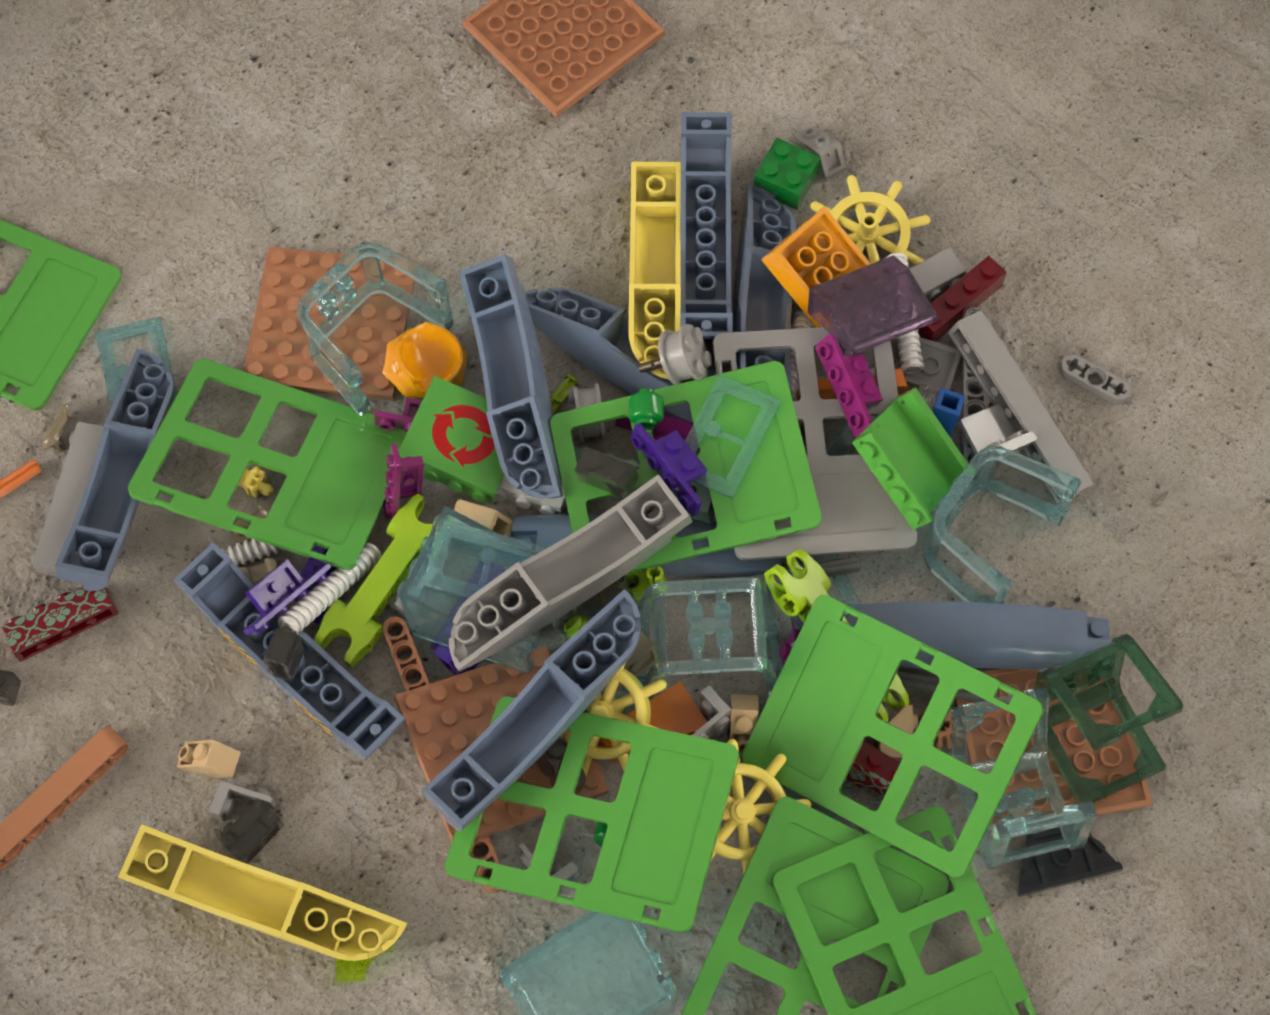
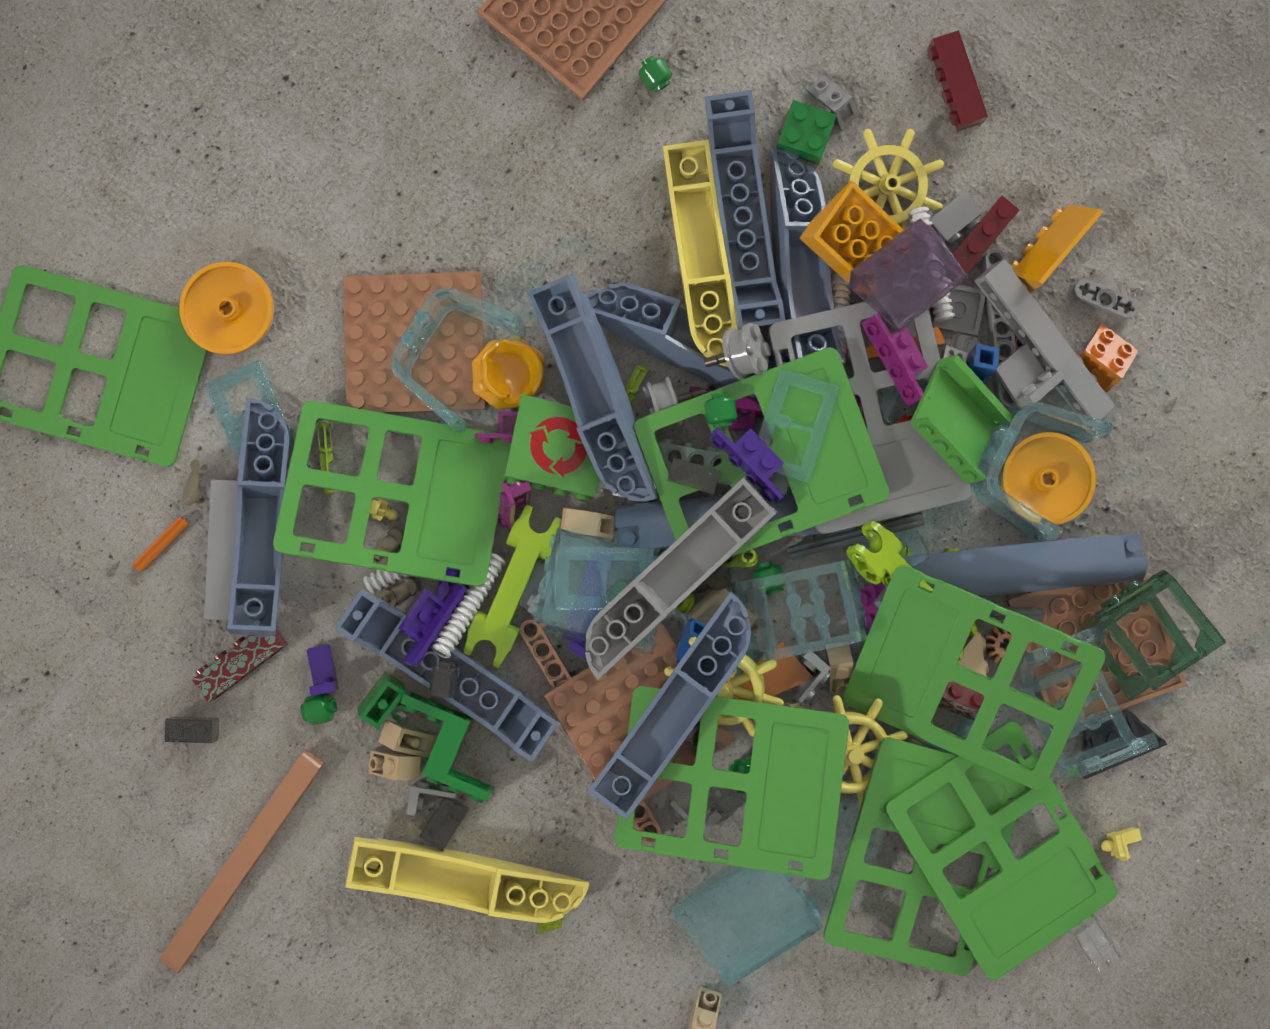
camera: 10 degrees left, 20 degrees up
none -> light orange dish [179,262,274,355]
none -> green head [300,693,337,726]
none -> dark purple bracket [307,644,339,696]
none -> lime piece [317,422,334,494]
none -> green brick [357,671,408,729]
none -> tan slope [378,720,437,758]
none -> green bracket [400,691,495,803]
none -> green head [638,56,672,92]
none -> green head [753,560,787,596]
none -> dark red brick [927,30,988,132]
none -> light orange dish [1001,432,1096,526]
none -> light orange slope [1011,205,1103,293]
none -> orange bracket [1078,324,1138,392]
none -> light yellow piece [1101,827,1142,862]

